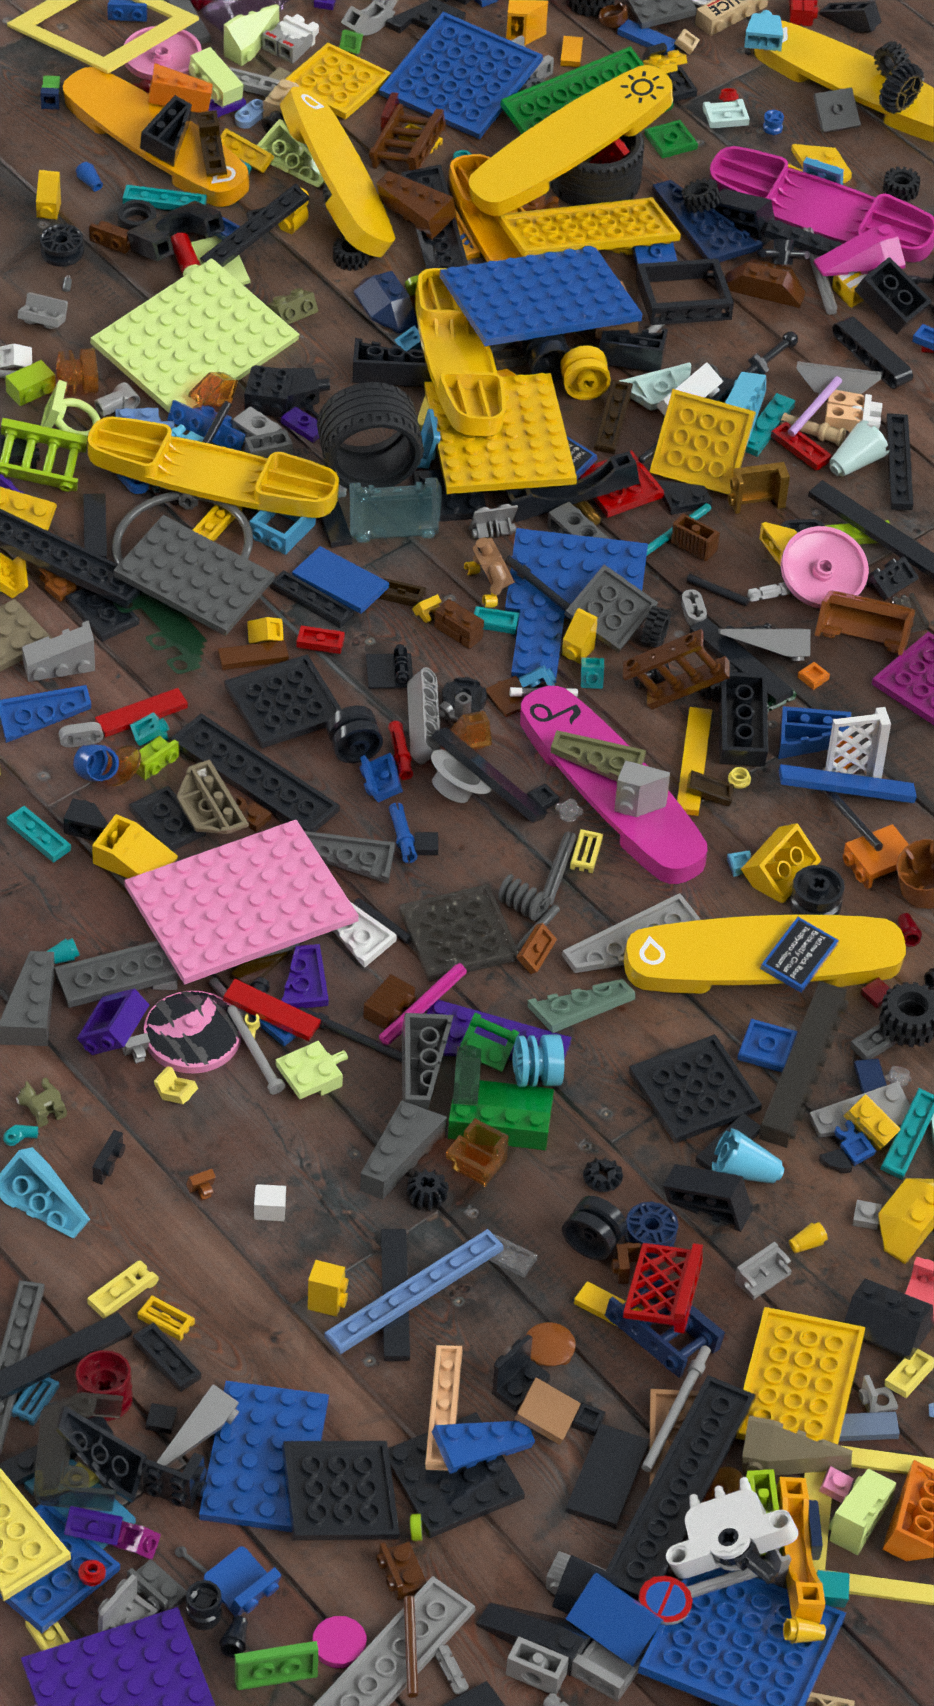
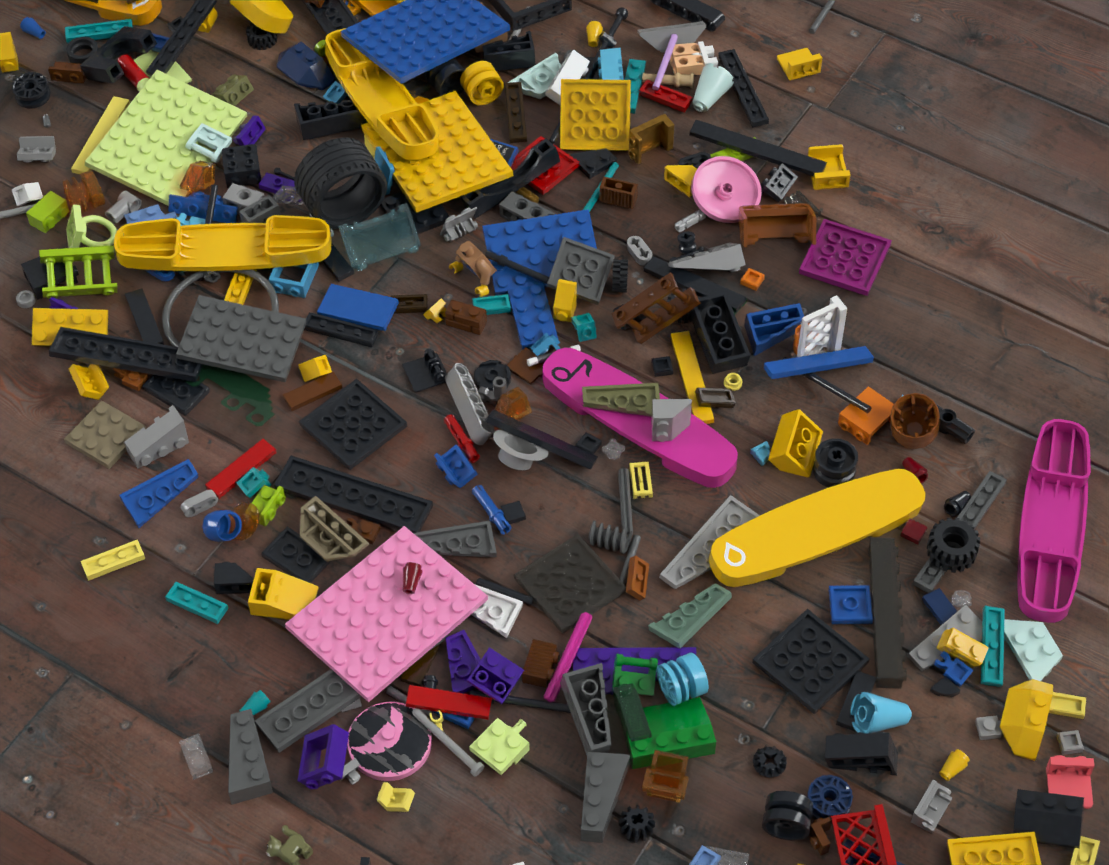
camera: 15 degrees left, 5 degrees up
black torso [281,368,330,411] -> none
red plate [296,625,345,654] -> none
black wheel [326,705,383,764] -> none
black bar [687,574,750,606] -> none
black tile [760,917,839,993] -> none
none -> light yellow tile [71,96,130,176]
none -> light aqua plate [185,123,232,163]
none -> dark purple tile [233,116,266,146]
none -> clear plate [273,186,304,205]
none -> dark red cone [403,562,423,594]
none -> dark purple slope [467,647,524,704]
none -> yellow cone [586,21,603,47]
none -> black tile [651,356,673,377]
none -> black wheel [677,231,697,253]

